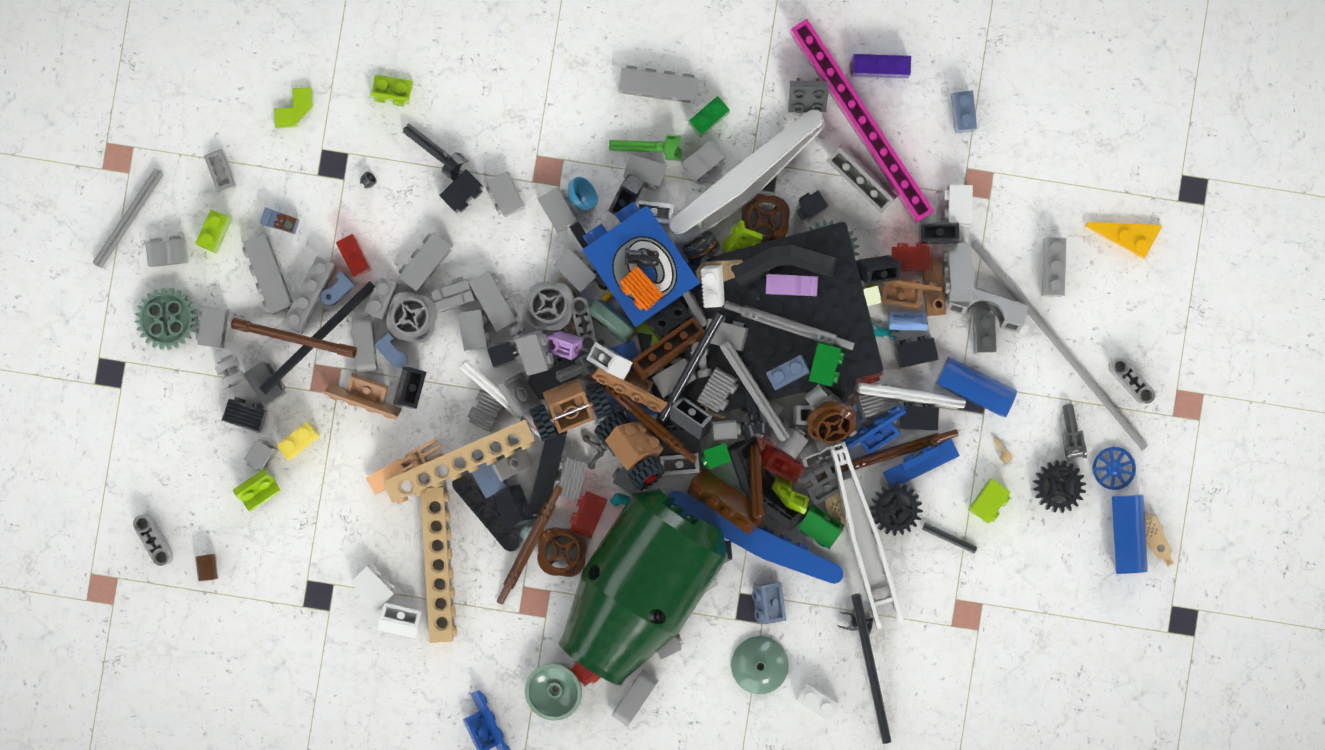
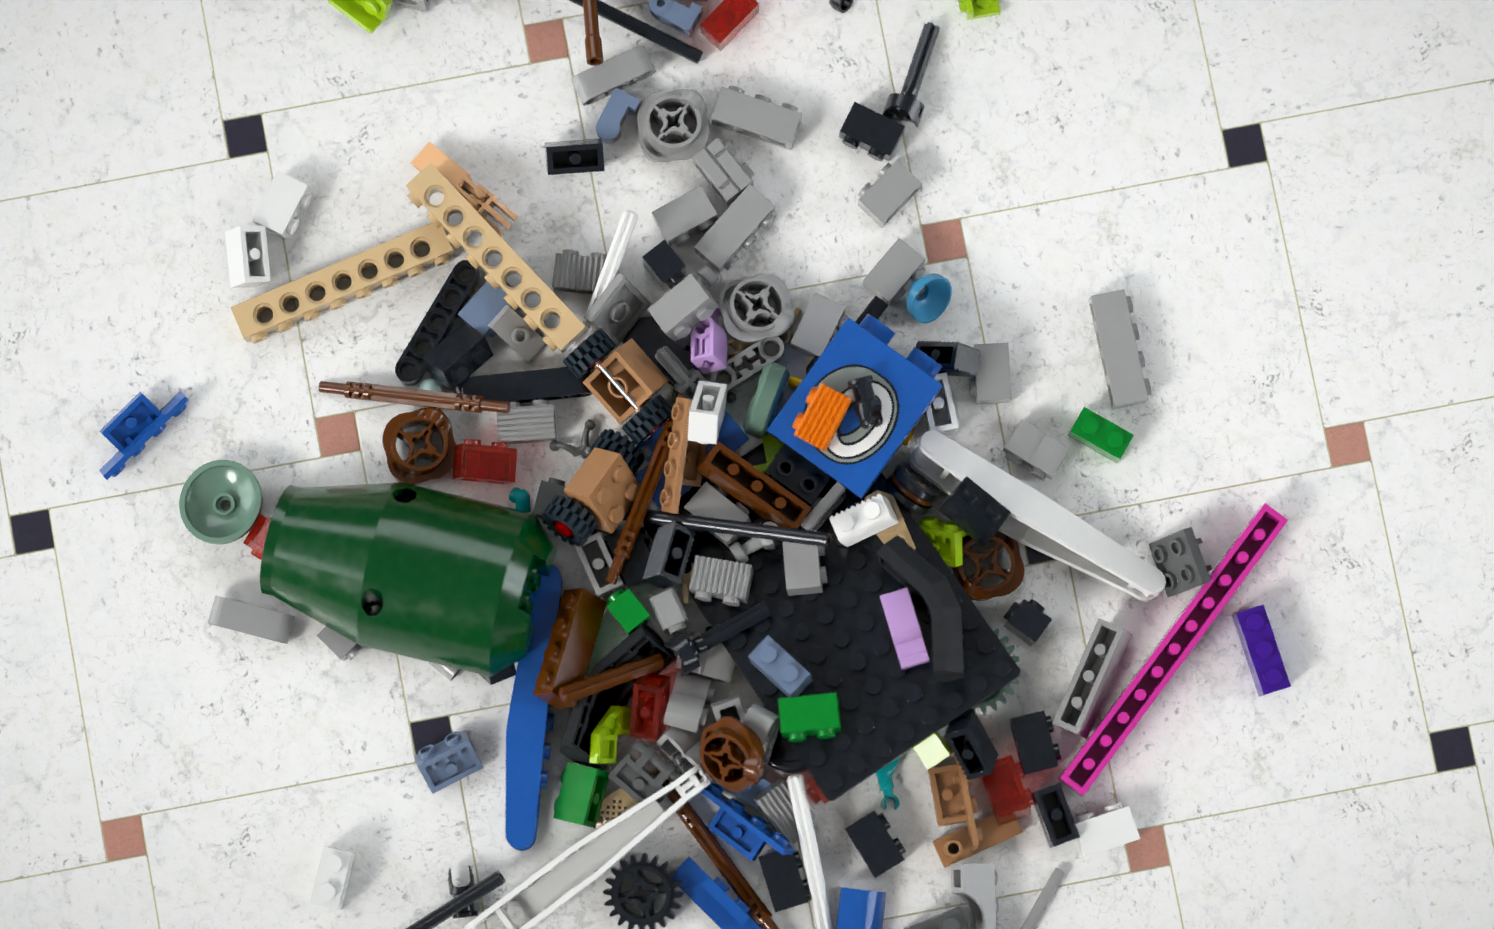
camera: 75 degrees right, 5 degrees down
light yellow brick [277,422,321,460] -> none
medium nougat bracket [324,373,402,420] -> none
light grey brick [364,277,399,320] -> none
bright green piece [609,134,682,161] -> none
light grey axle [720,341,790,441] -> none
light grey axle [724,301,855,350] -> none
sand green dish [731,636,789,694] -> none
light blue plate [888,312,928,331] -> none
light grey brick [943,243,974,302] -> none
sand blue brick [951,90,977,134] -> none
none -> black brick [938,476,1011,546]
none -> black brick [1009,710,1061,775]

